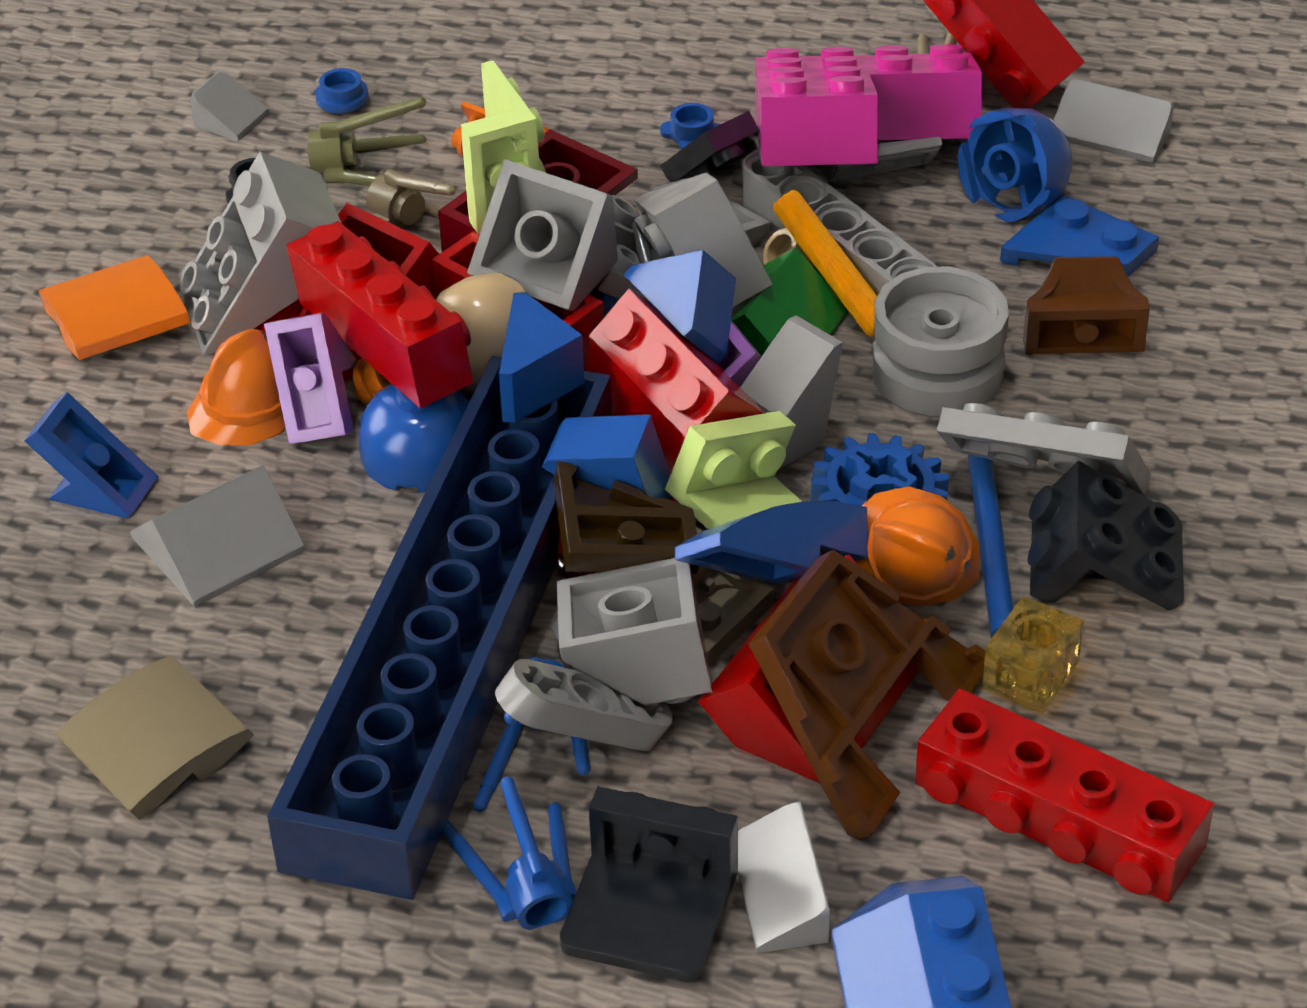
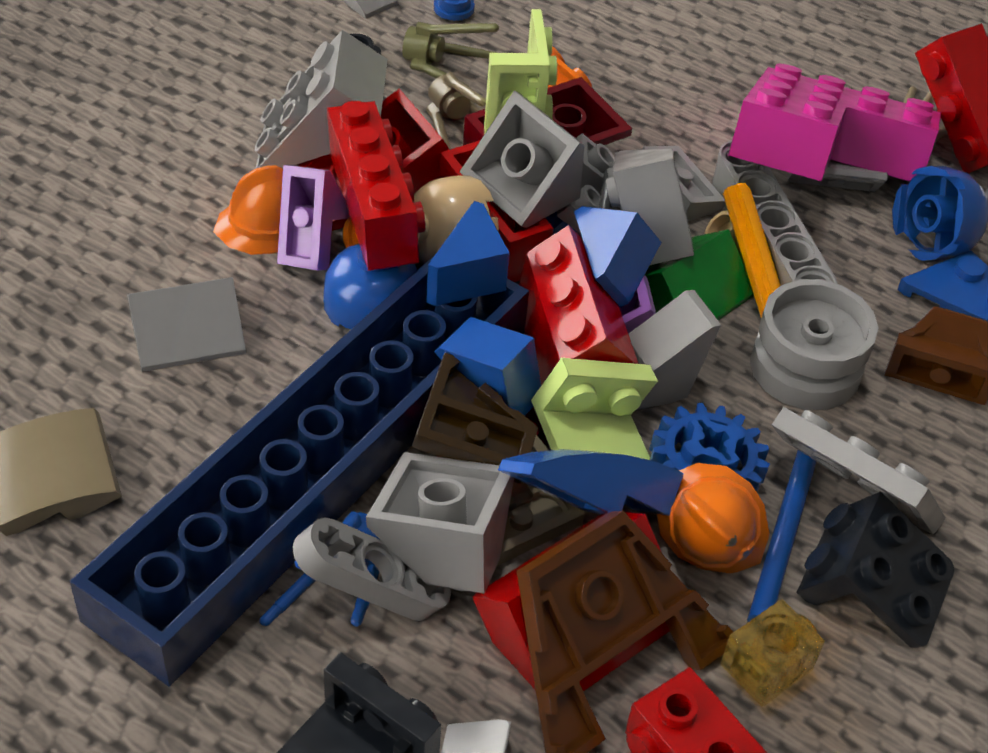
camera: 15 degrees right, 5 degrees up
blue slope [24,392,159,519] -> none
orange slope [39,255,191,360] -> none
blue plant [442,776,577,930] -> none
blue plate [660,103,720,150] -> none
black wing [660,111,760,182] -> none

